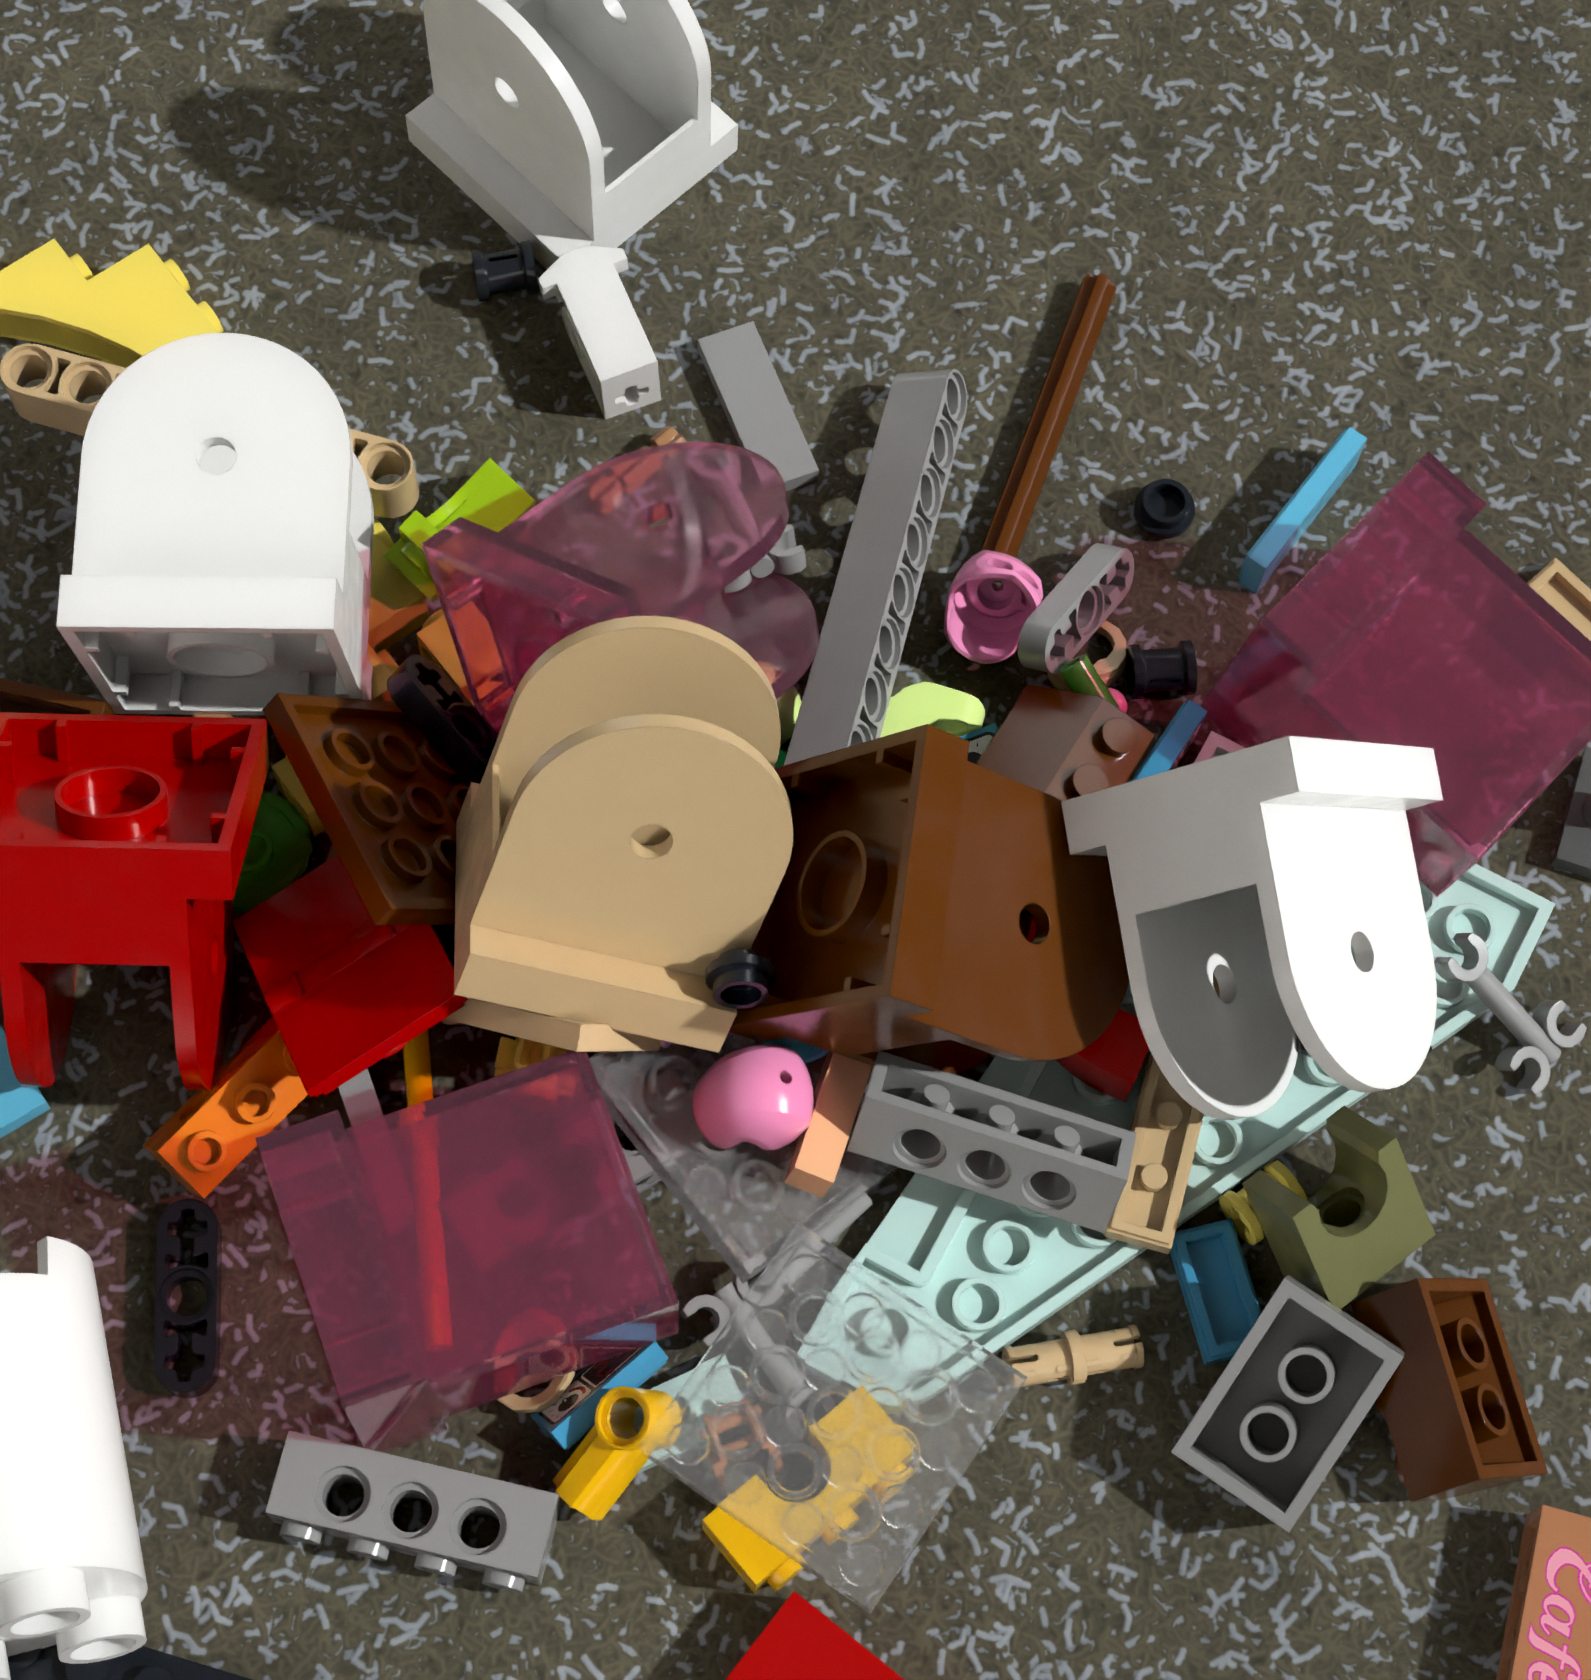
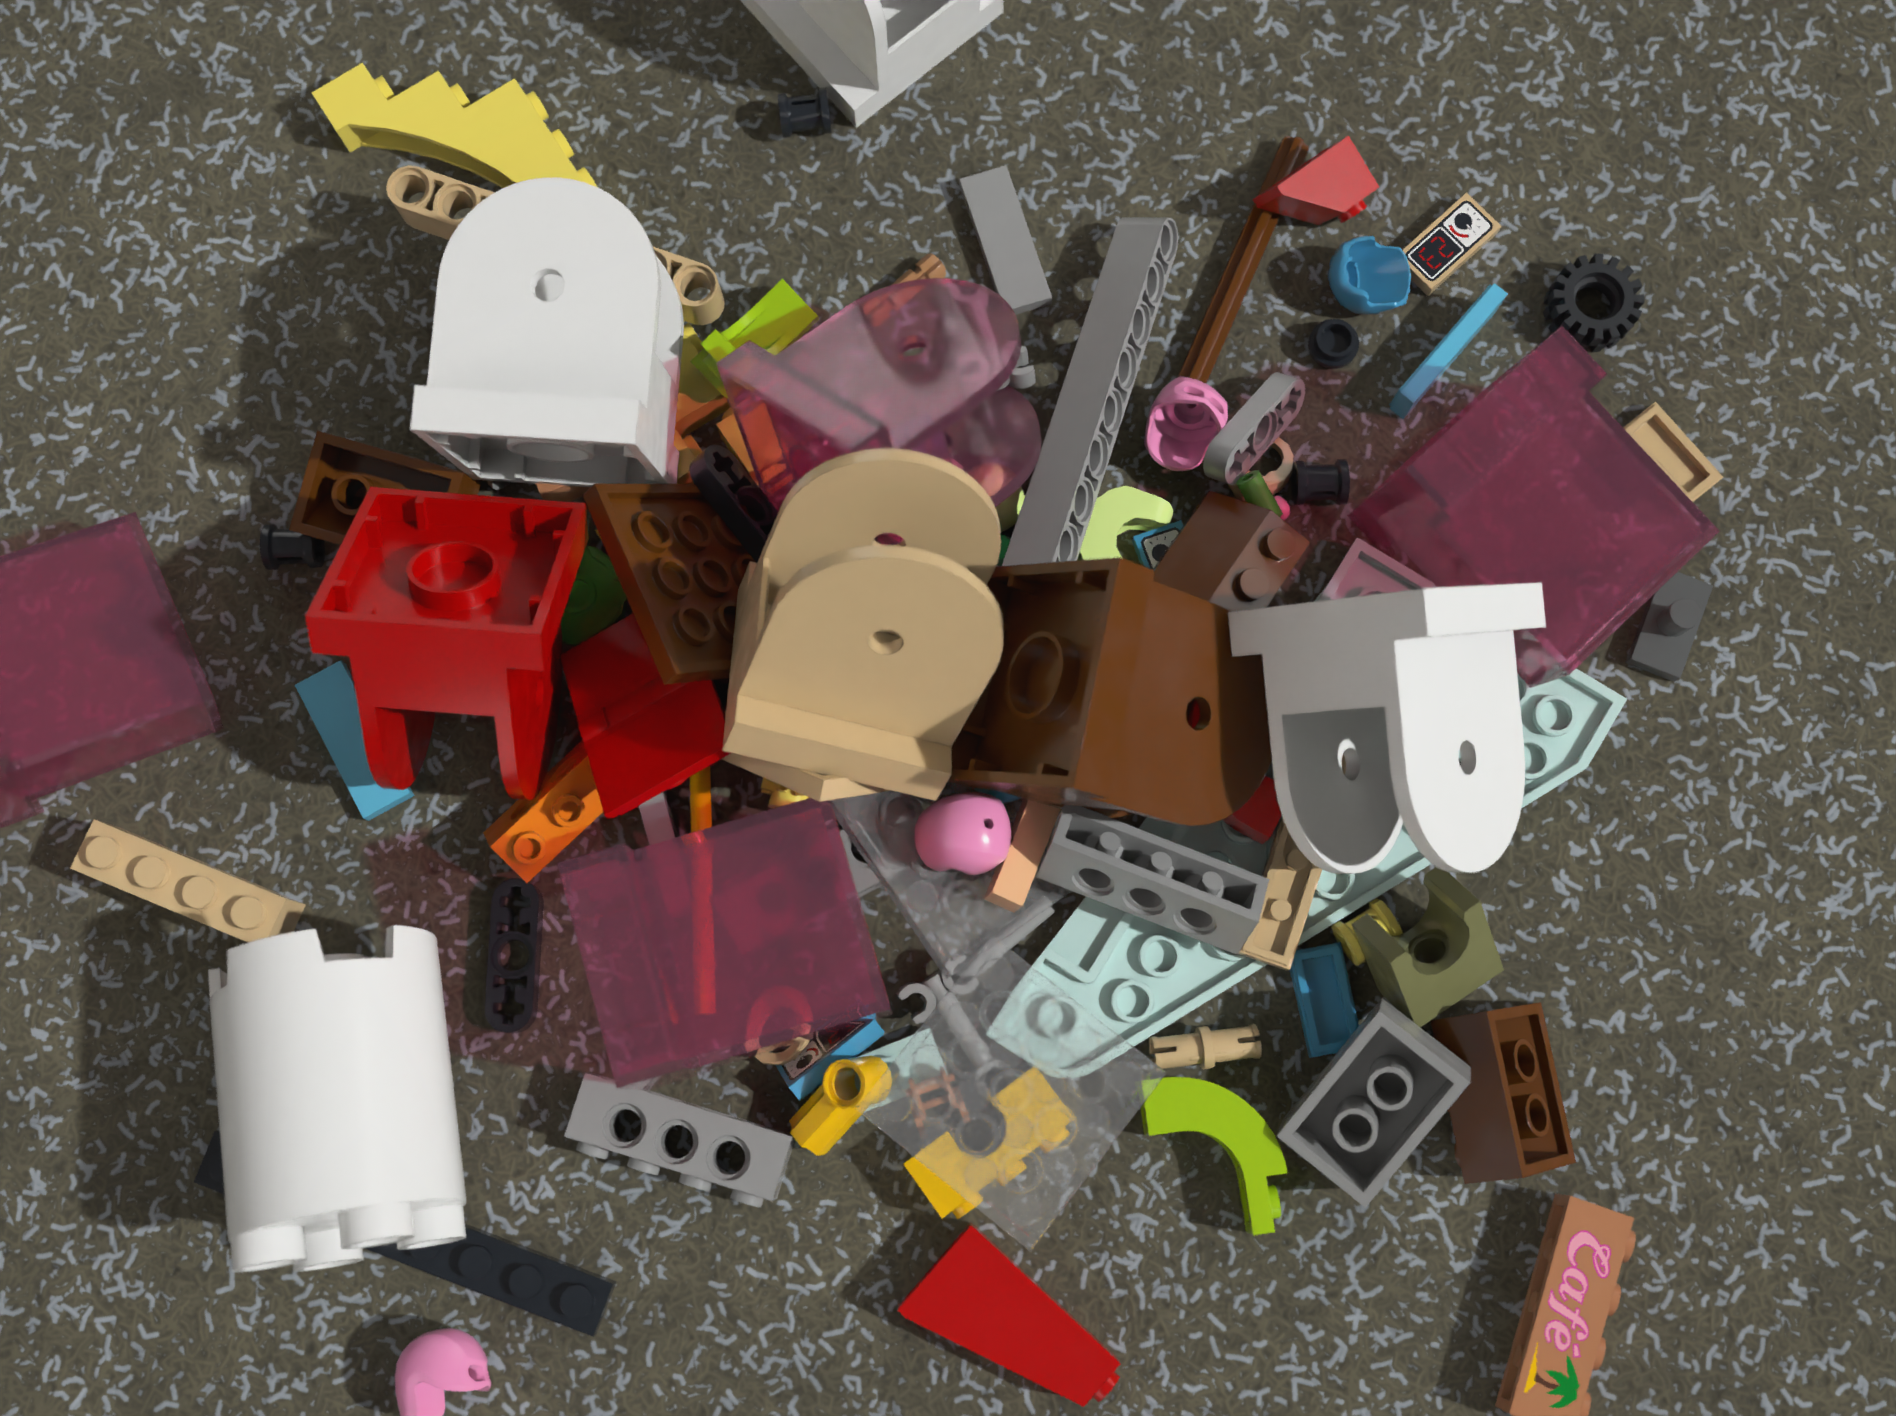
camera: 10 degrees right, 10 degrees up
white piece [538,245,661,420] -> none
black plate [705,948,775,1009] -> none
dark azure tile [1131,700,1208,781] -> none
light grey bar [1434,933,1587,1094] -> none
none -> lime arch [1136,1077,1288,1236]
none -> slope [1252,136,1379,225]
none -> dark azure hair [1328,236,1411,315]
none -> tile [1403,192,1502,296]
none -> black tyre [1543,253,1644,353]

